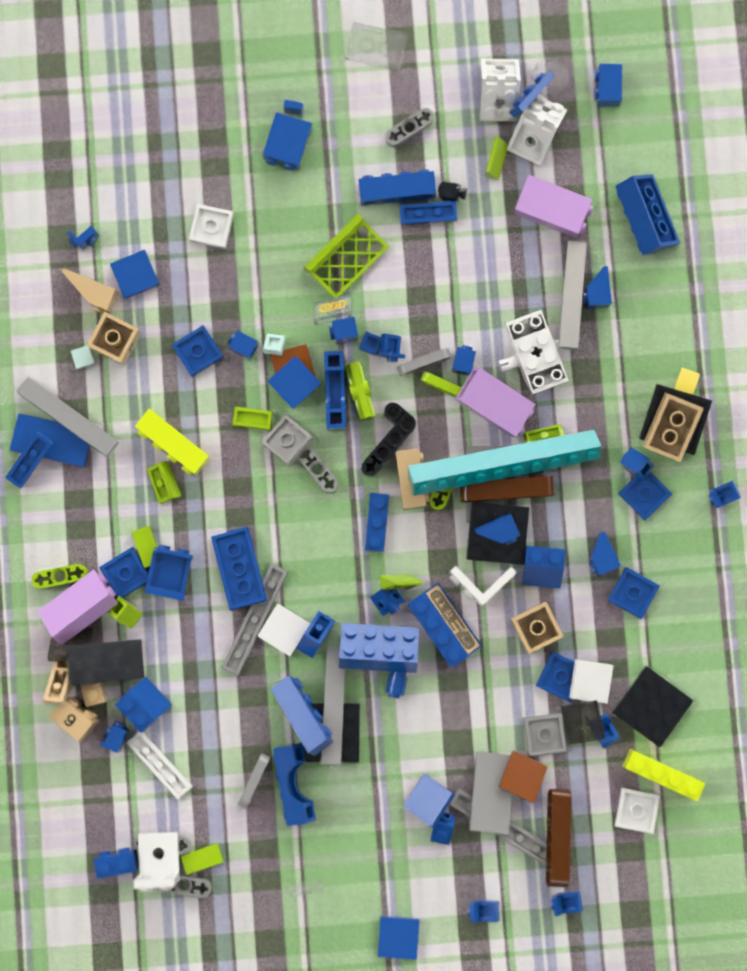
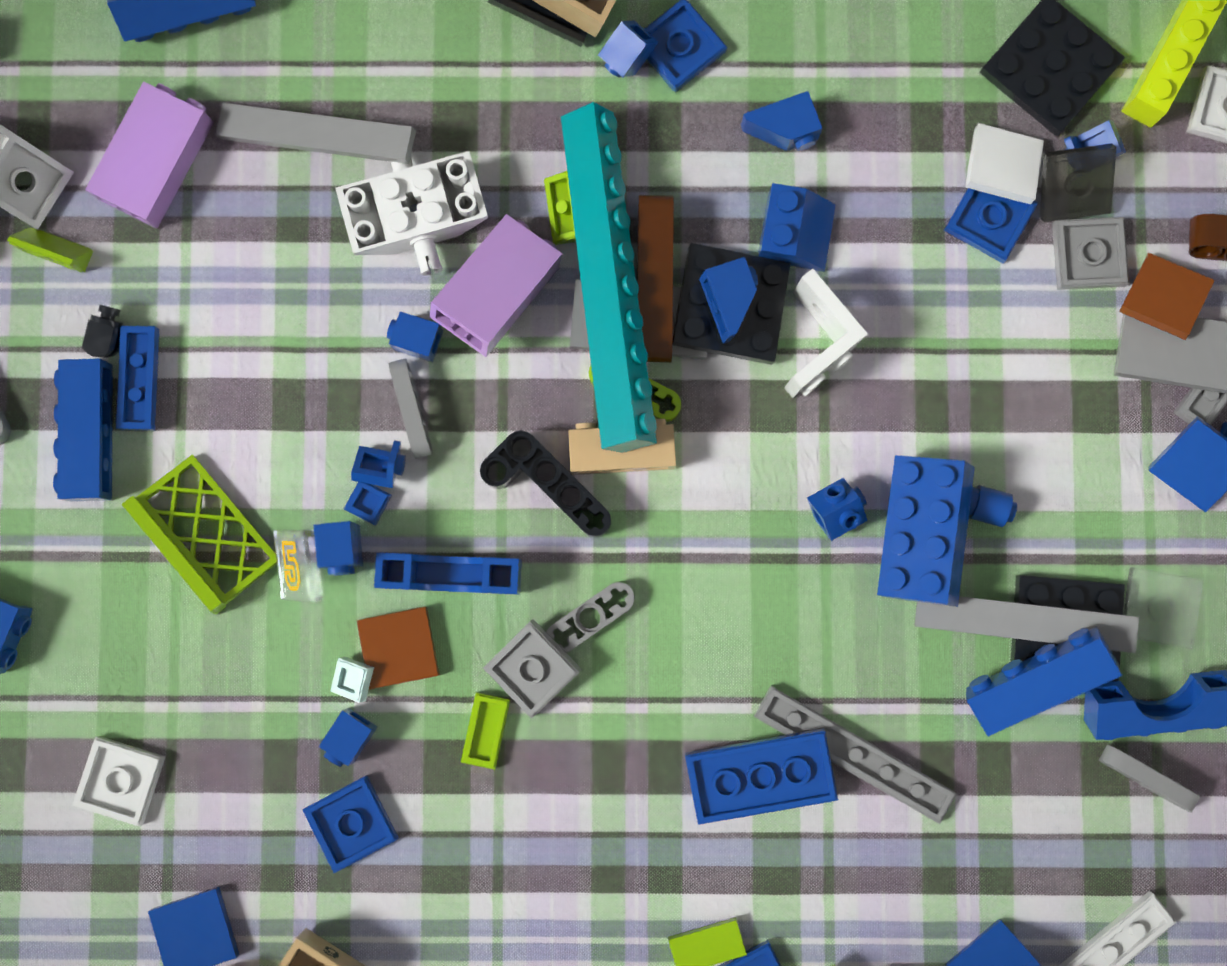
camera: 85 degrees left, 0 degrees up
neon yellow brick [135,409,210,476] -> none
blue panel [144,544,193,601] -> none
lime slope [146,461,181,504] -> none
white tile [258,603,311,656] -> none
blue tile [267,355,321,410] -> none
blue slope [296,611,335,658] -> none
lime piece [344,361,376,421] -> none
blue plate [365,493,389,552] -> none
lime slope [379,574,423,590] -> none
blue slope [407,583,482,668] -> none
lime beam [420,372,462,398] -> none
tan brick [510,602,564,654] -> none
blue slope [582,266,612,309] -> none
blue tile [607,567,660,619] -> none

